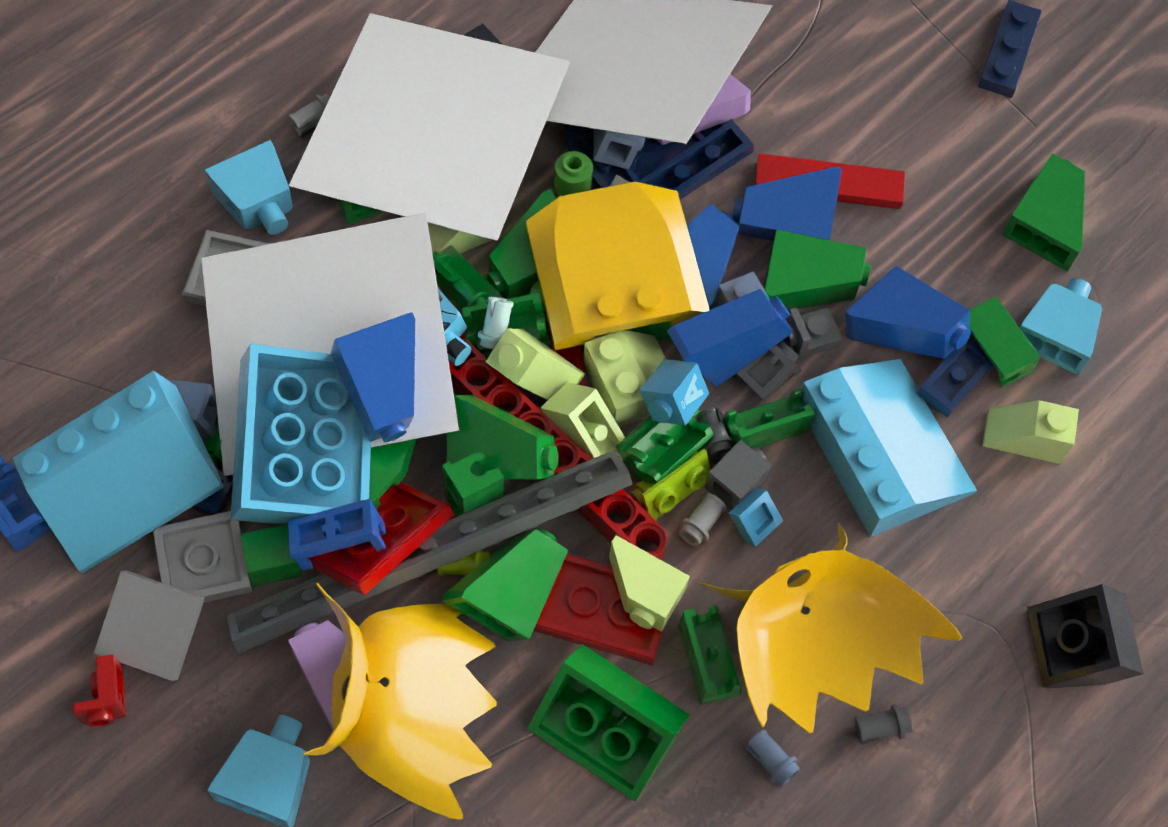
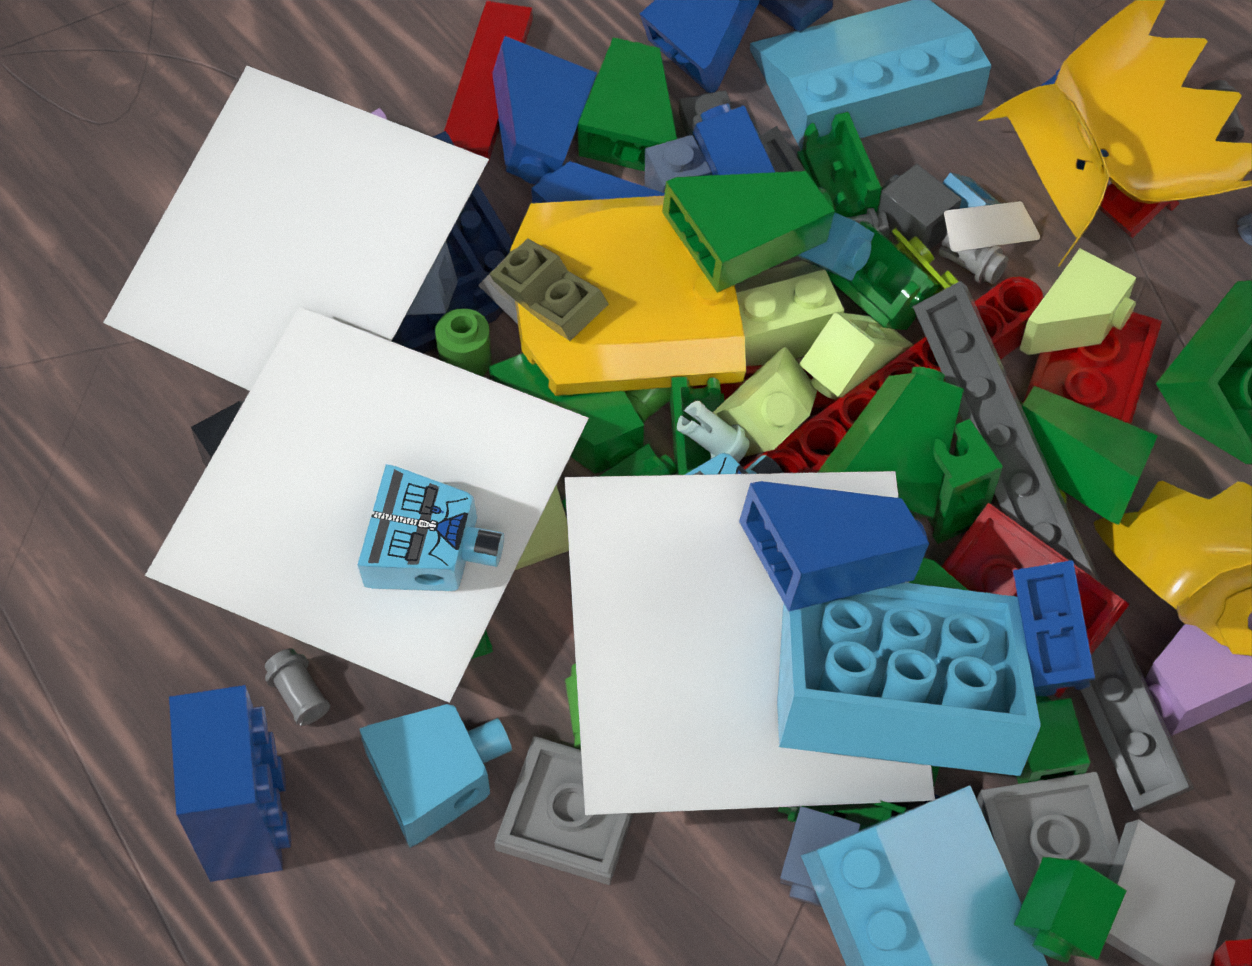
camera: 80 degrees left, 5 degrees down
green hinge [678,605,742,705] -> none
none -> blue brick [169,685,291,882]
none -> medium azure torso [357,464,504,591]
none -> olive slope [490,238,609,341]
none -> green slope [662,171,835,293]
none -> white sticker [944,201,1040,252]
none -> green brick [1014,857,1127,963]

